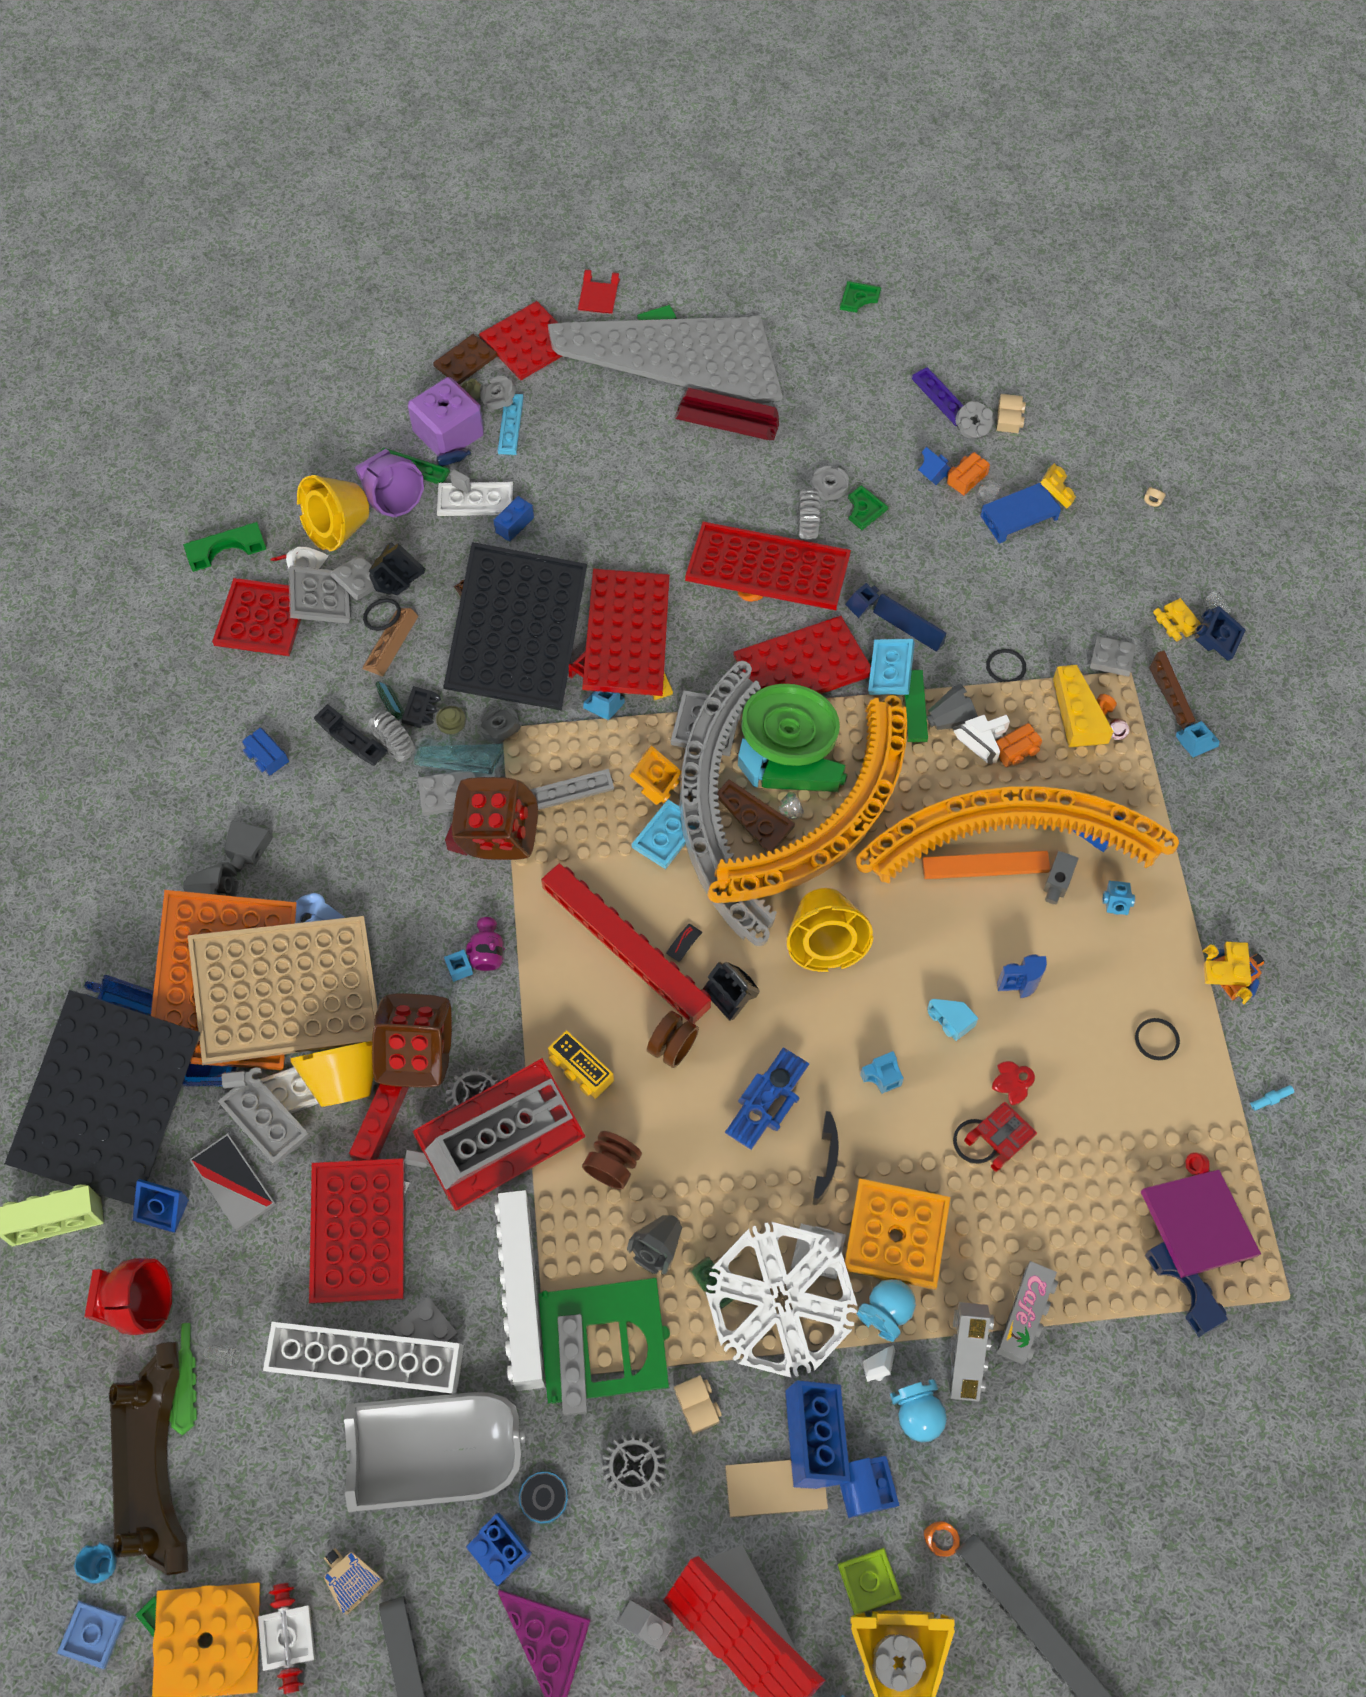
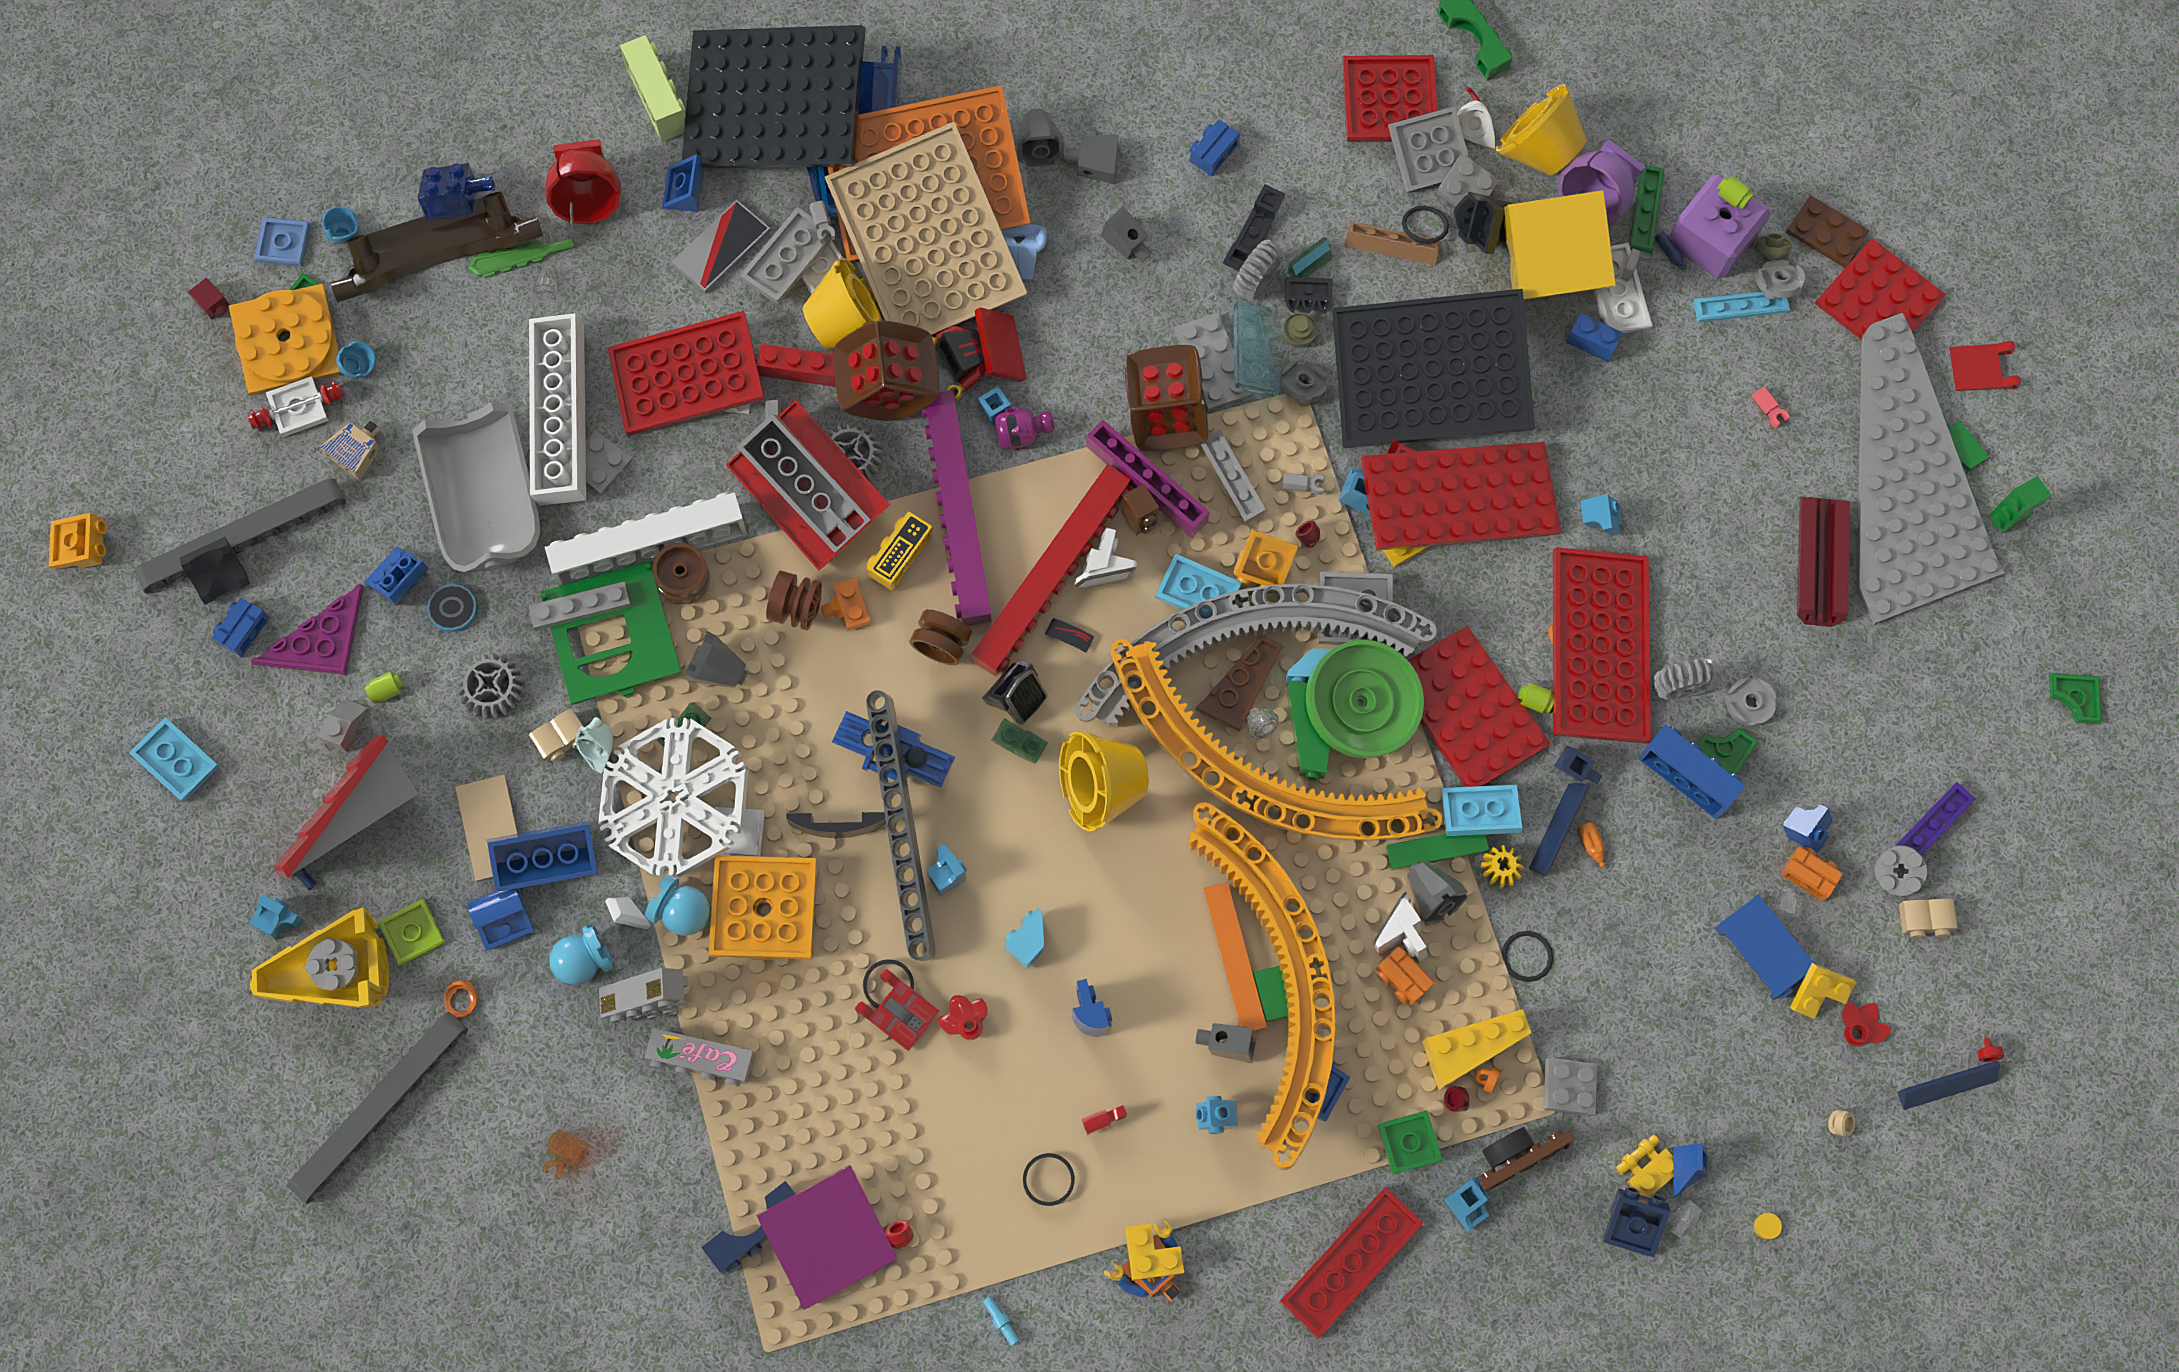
camera: 75 degrees right, 10 degrees up
none -> dark azure hair [336,341,376,379]
none -> lime brick [365,671,405,703]
none -> clear blue brick [418,163,495,221]
none -> clear orange brick [542,1129,590,1180]
none -> light aqua hat [575,718,613,774]
none -> reddish brown wheel [653,543,710,605]
none -> orange hinge [821,577,871,631]
none -> dark grey beam [866,690,935,961]
none -> magenta brick [922,390,992,626]
none -> black torso [932,326,986,401]
none -> red tile [974,307,1026,382]
none -> clear green slope [991,718,1048,764]
none -> white piece [1075,528,1138,588]
none -> red bar [1081,1105,1127,1135]
none -> magenta brick [1086,419,1210,538]
none -> dark grey torso [1101,206,1152,263]
none -> reddish brown brick [1121,484,1159,536]
none -> green tile [1253,966,1288,1022]
none -> red plate [1280,1187,1423,1339]
none -> light grey bar [1282,473,1325,495]
none -> dark red tile [1295,521,1320,548]
none -> green plate [1377,1110,1443,1175]
none -> yellow gear [1480,845,1524,888]
none -> black tyre [1482,1127,1534,1168]
none -> yellow tile [1503,190,1616,301]
none -> lime brick [1518,682,1554,713]
none -> orange piece [1578,822,1605,868]
none -> dark azure brick [1580,494,1623,536]
none -> blue brick [1638,724,1745,820]
none -> blue slope [1673,1144,1707,1198]
none -> lime brick [1717,175,1754,209]
none -> coral bar [1752,386,1790,428]
none -> yellow tile [1754,1213,1782,1240]
none -> red plate [1842,1002,1891,1047]
none -> dark blue slope [1897,1061,2000,1110]
none -> red tile [1977,1037,2004,1062]
none -> green arch [1990,476,2052,533]

